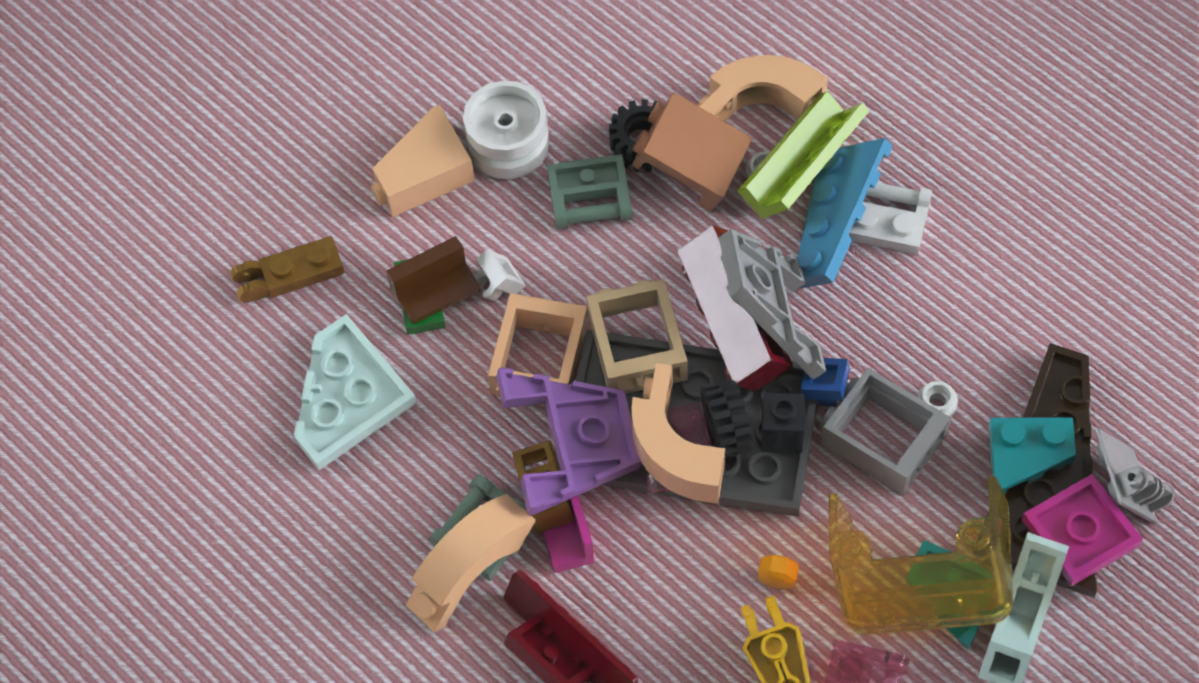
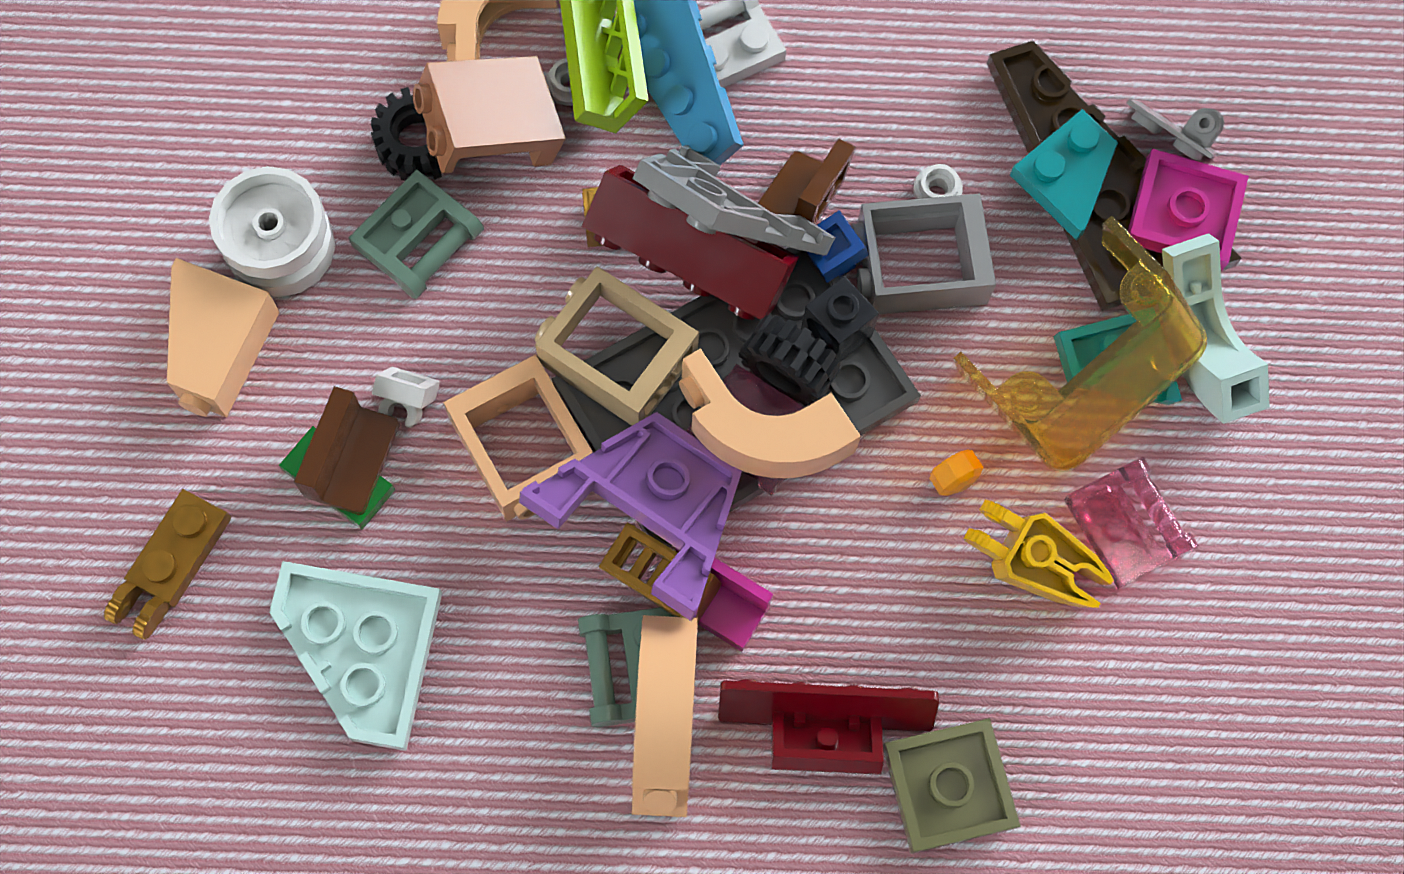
camera: 50 degrees left, 10 degrees up
none -> reddish brown panel [758,138,856,225]

